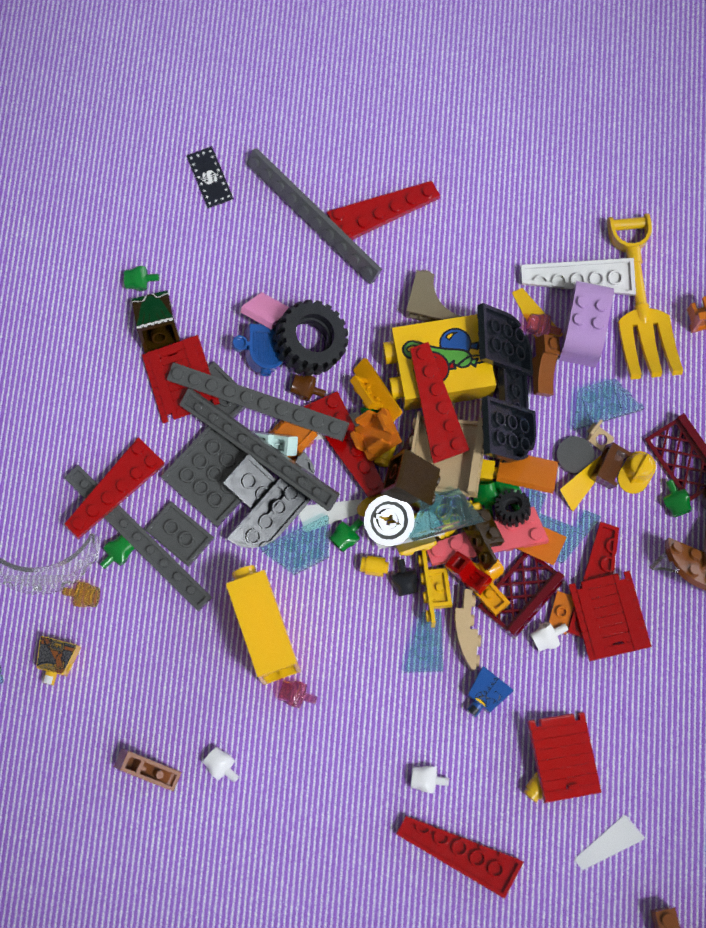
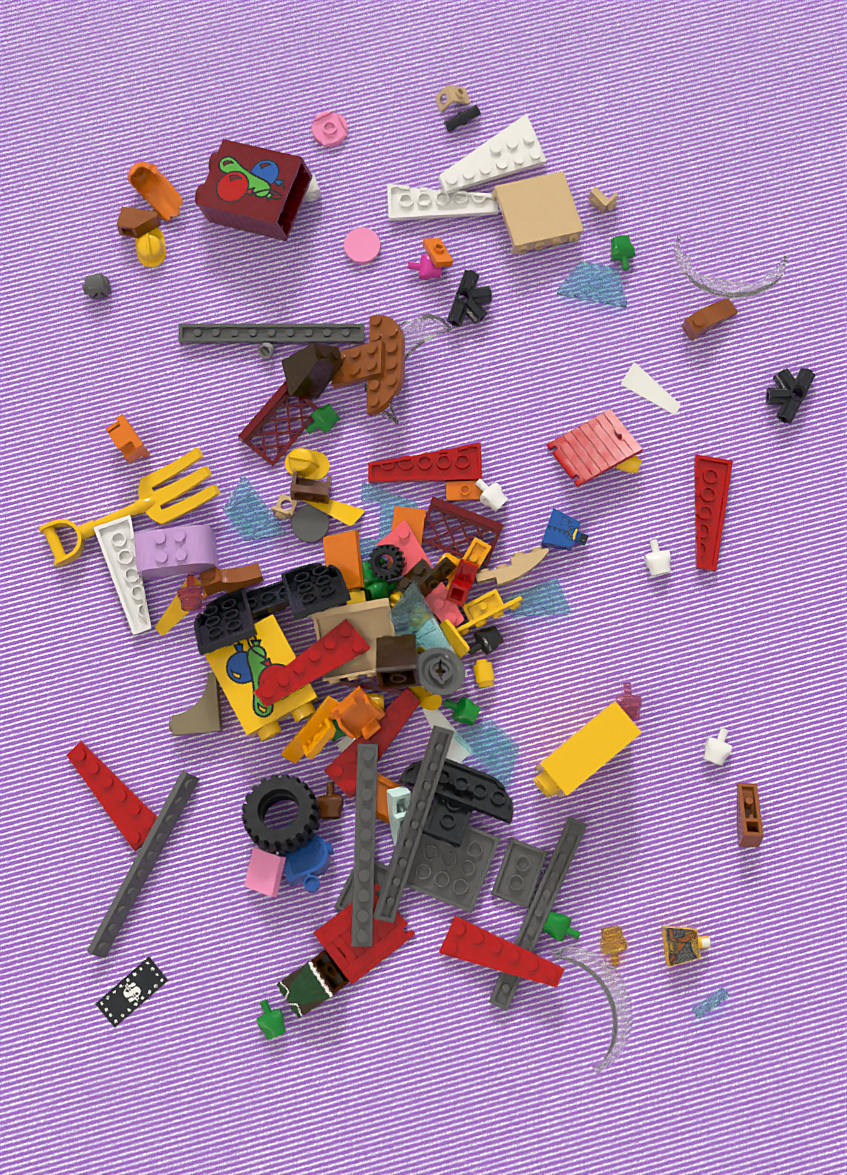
camera: 110 degrees left, 5 degrees up
red door [568,570,652,662] -> none

